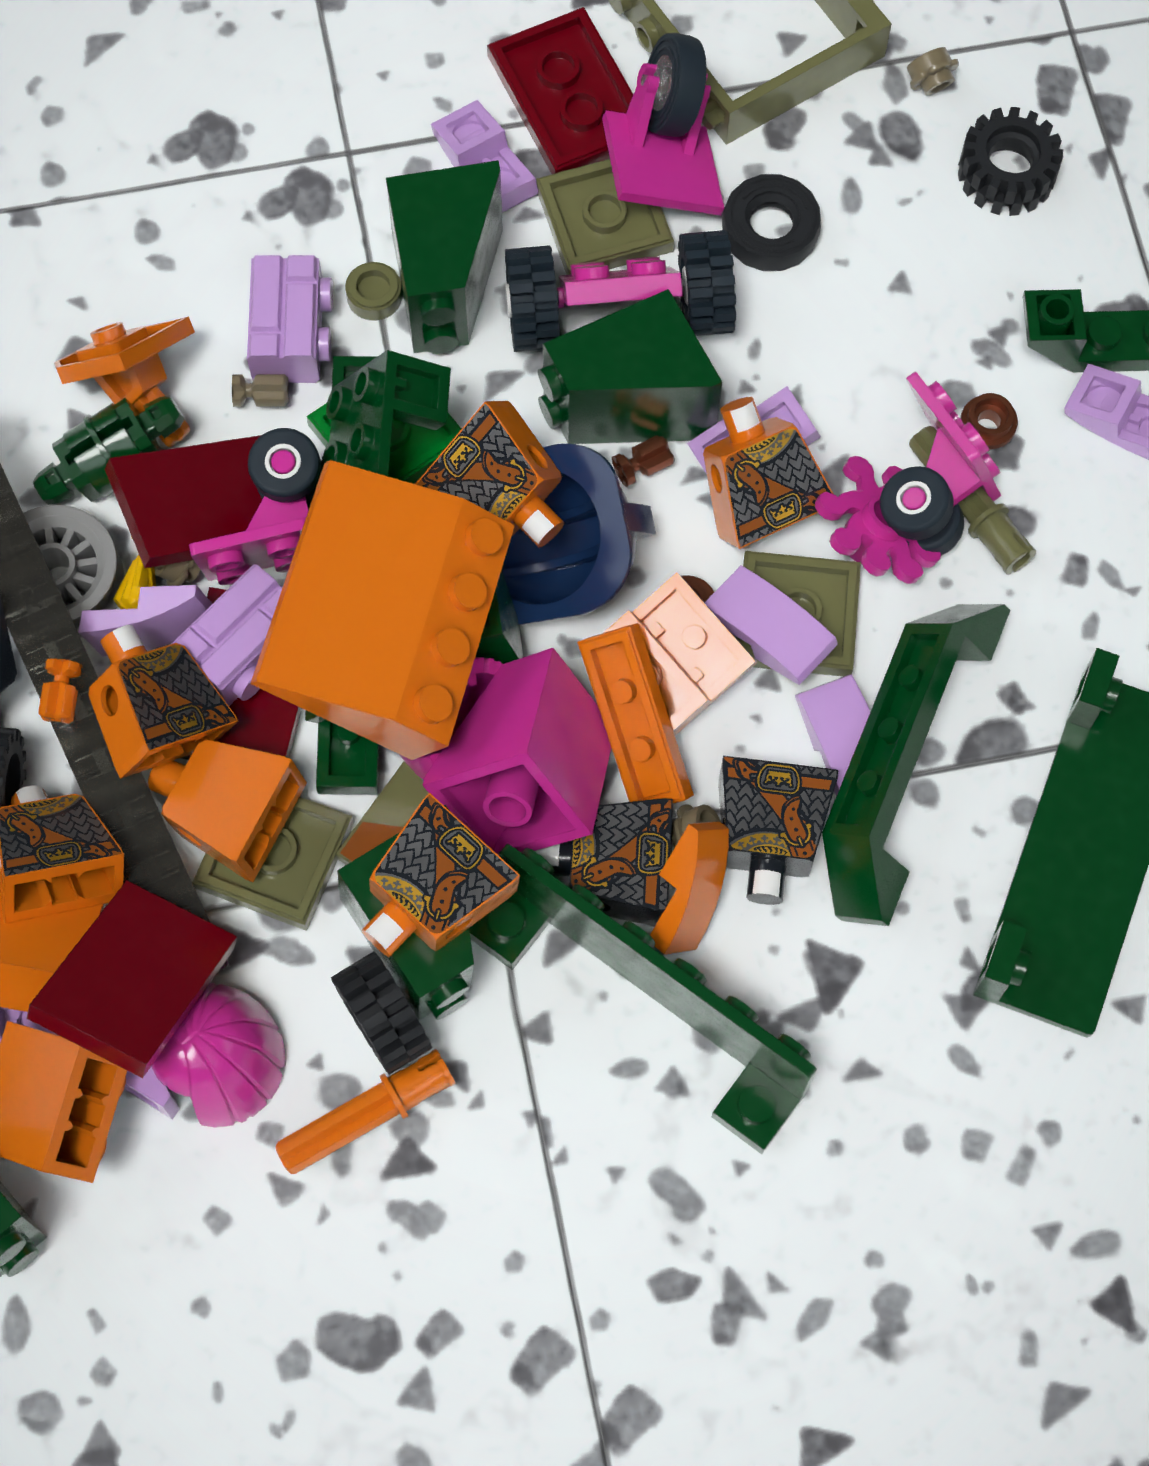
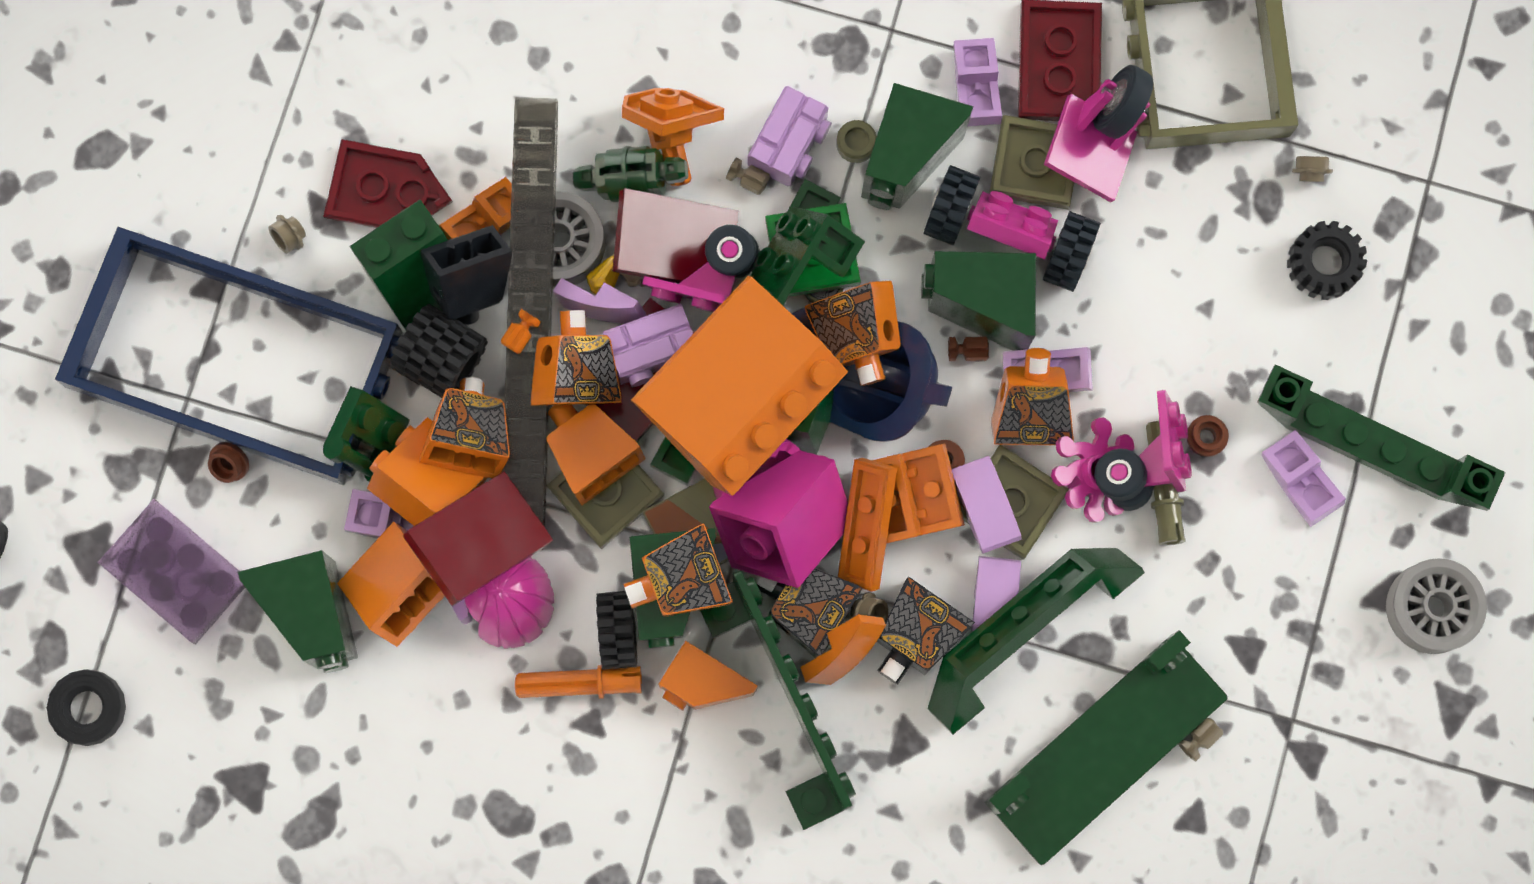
camera: 25 degrees right, 10 degrees up
black tyre [722,174,821,271] -> none
none -> orange slope [658,641,758,711]

